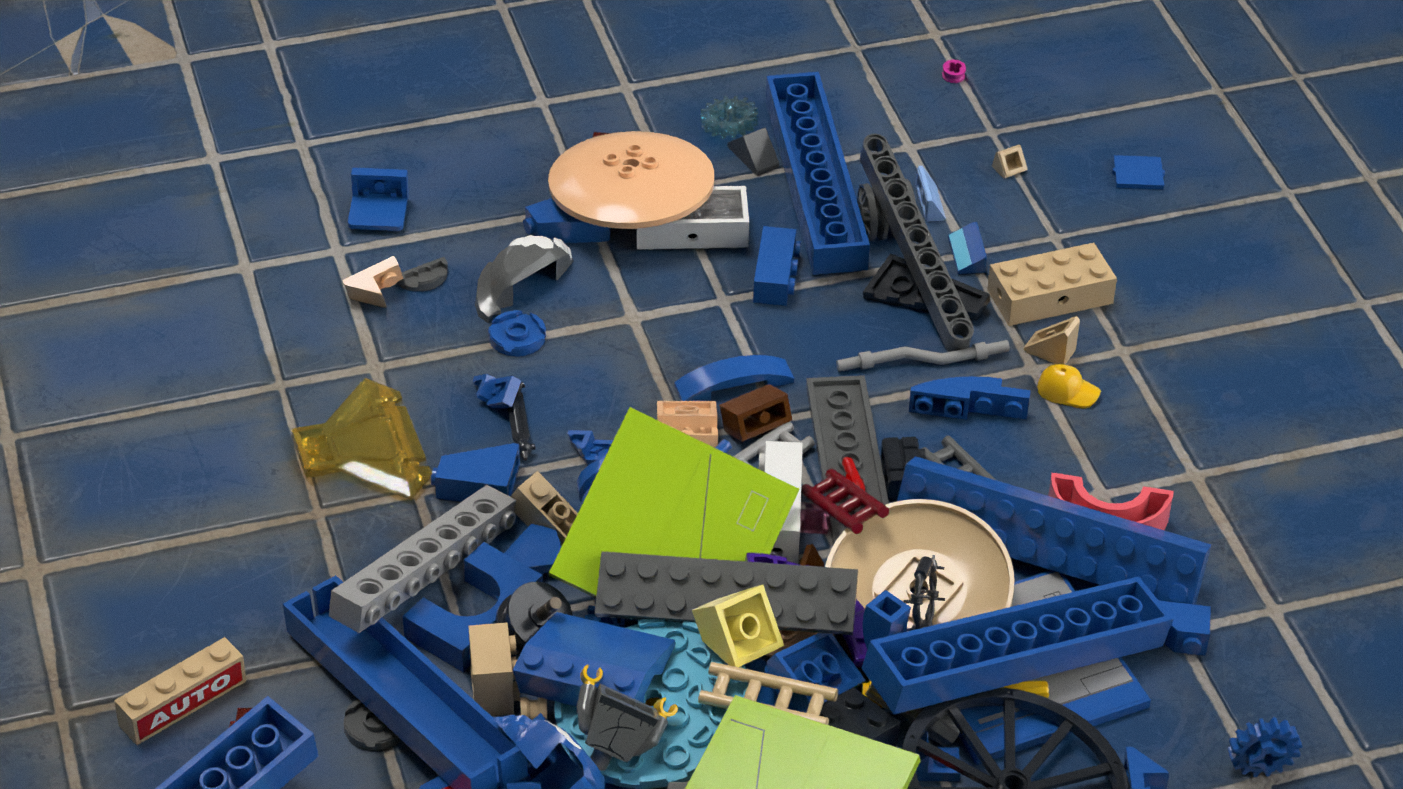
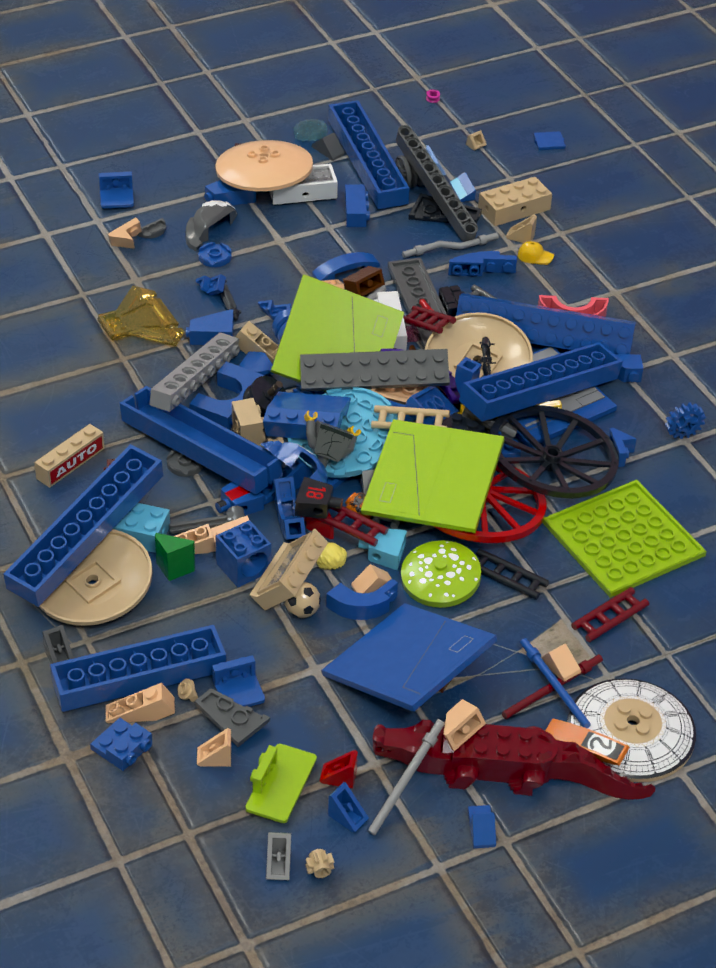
camera: 10 degrees left, 0 degrees up
light yellow slope [692,585,784,667] -> none

